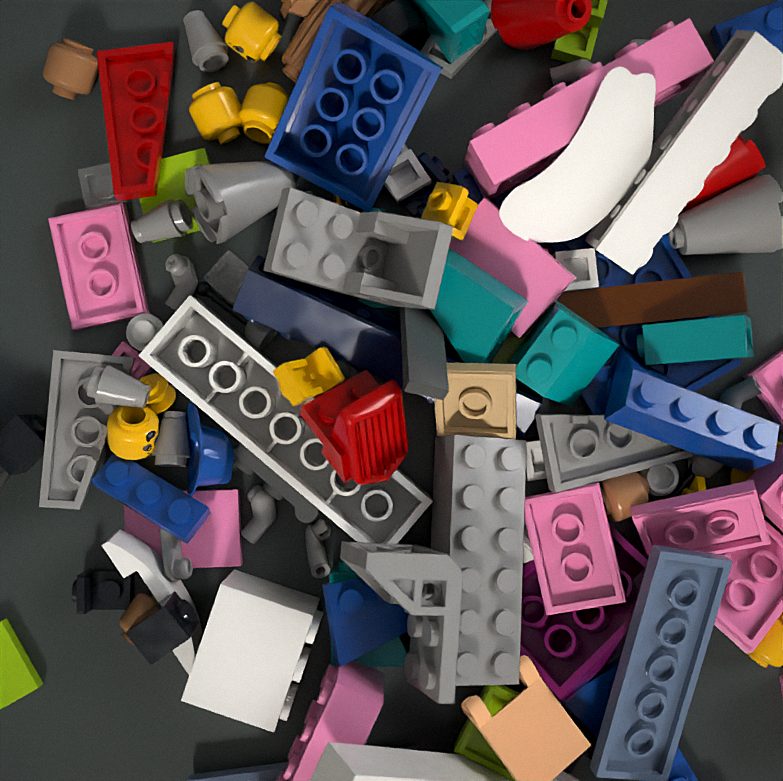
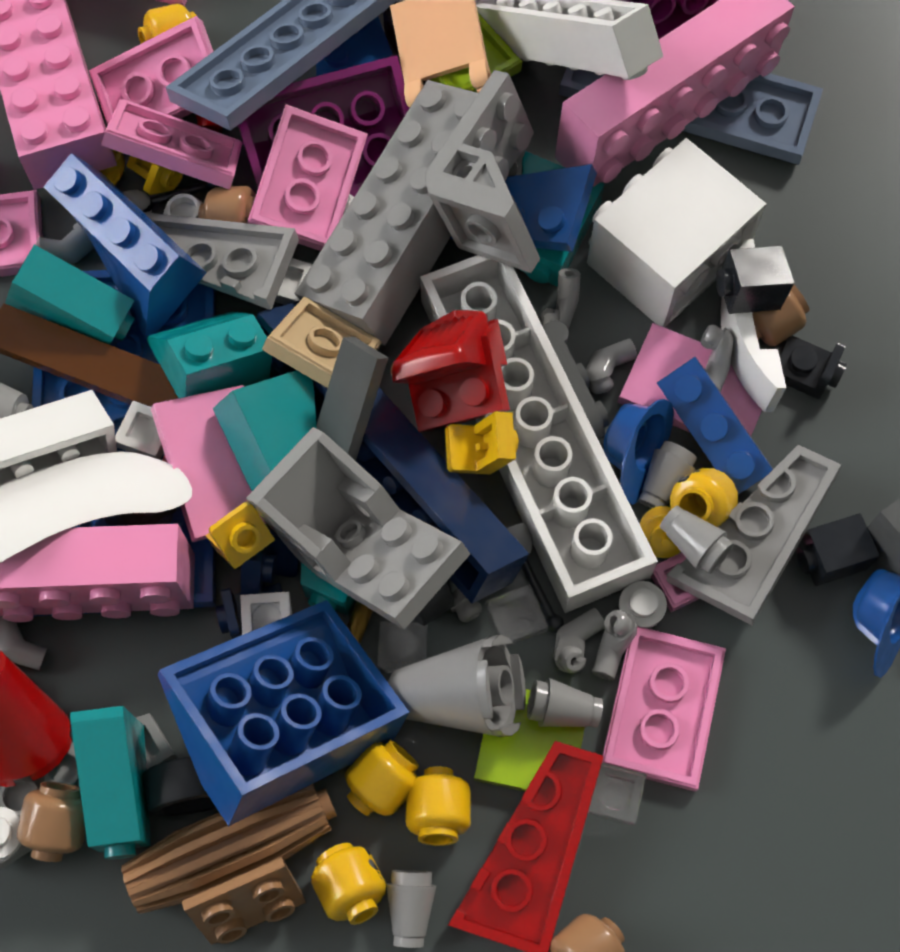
camera: 150 degrees left, 20 degrees down
none -> light grey arm [591,610,637,681]

